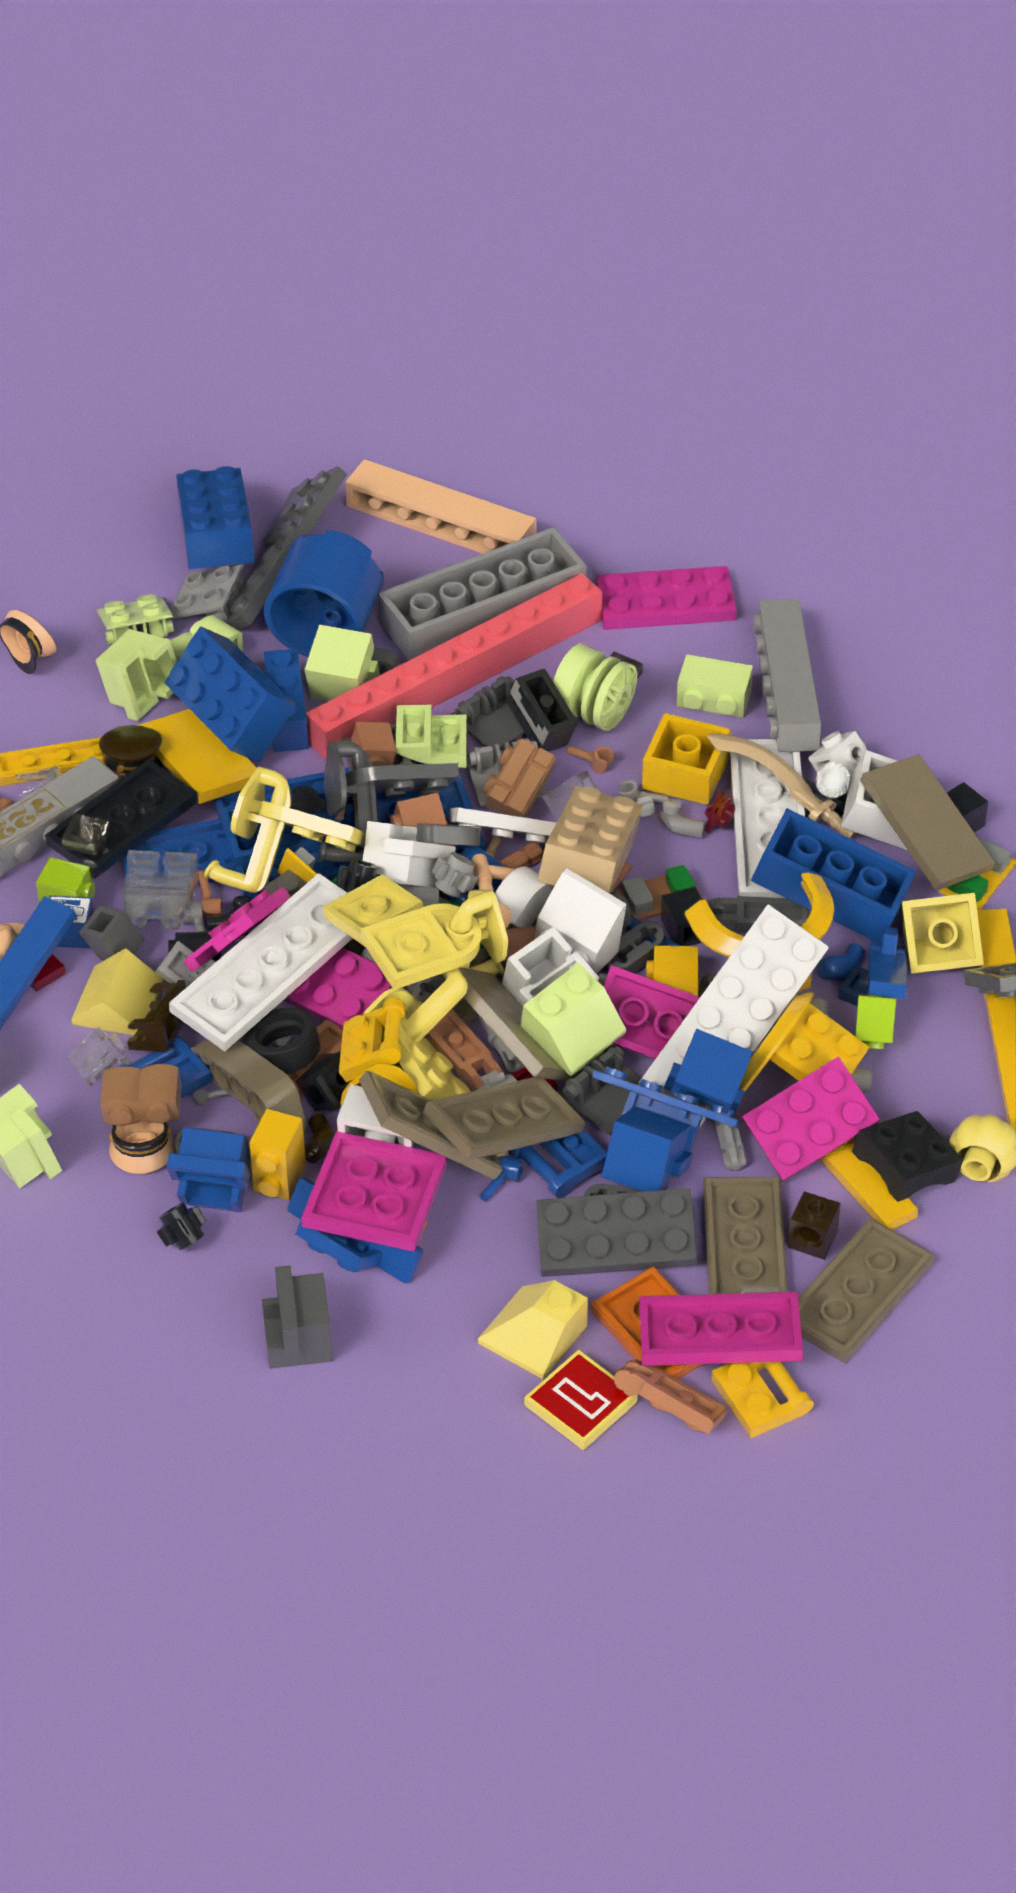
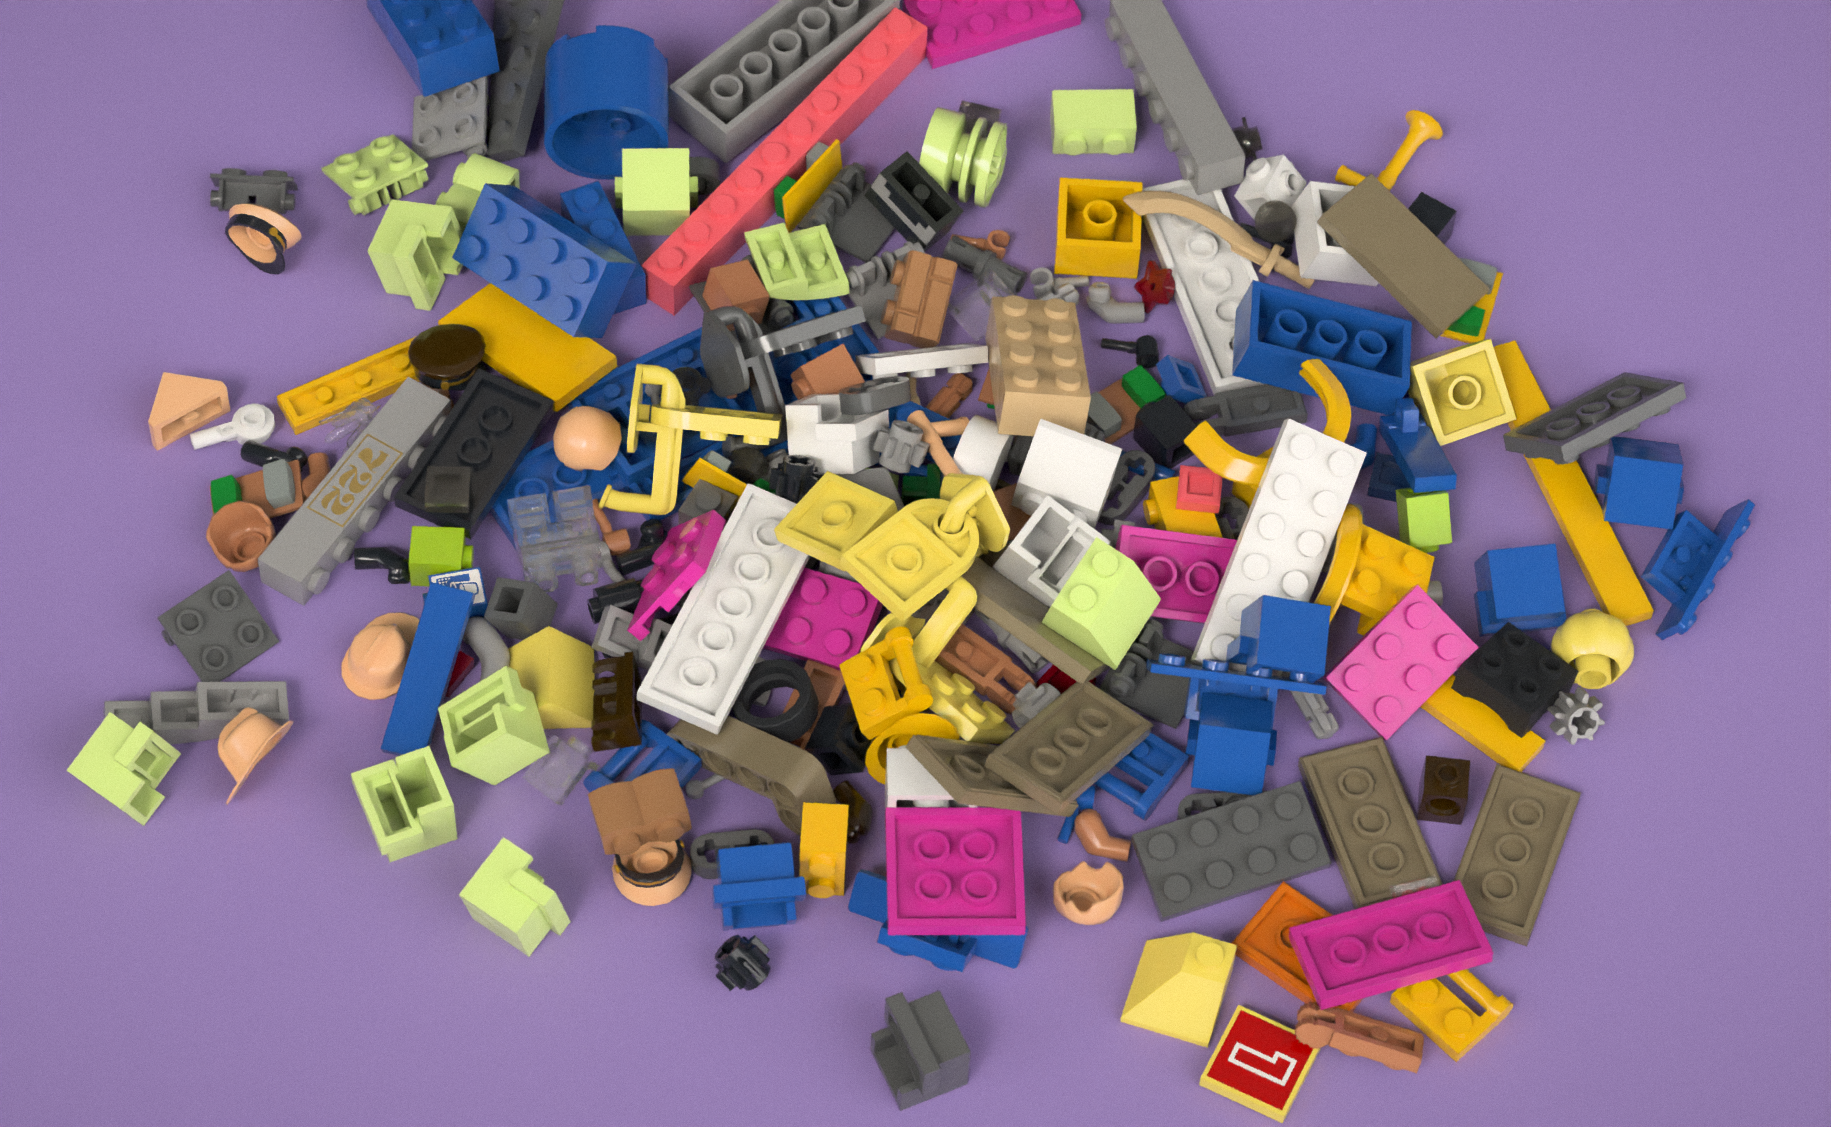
camera: 20 degrees left, 10 degrees up
none -> dark grey hinge [210,168,298,214]
none -> black arm [354,547,410,584]
none -> yellowish green plate [438,666,550,785]
none -> light grey arm [463,616,510,681]
none -> light nougat hair [553,406,622,471]
none -> clear smoke plate [728,447,770,485]
none -> yellow piece [774,139,843,233]
none -> dark grey pin [942,236,1027,295]
none -> light nougat hair [1053,861,1124,925]
none -> nougat arm [1074,809,1131,862]
none -> black hand [1101,335,1159,368]
none -> blue plate [1156,355,1207,404]
none -> coral tile [1176,465,1223,514]
none -> clear smoke plate [1232,116,1263,161]
none -> yellow piece [1335,110,1443,191]
none -> blue plate [1473,543,1567,637]
none -> light grey gear [1547,687,1605,745]

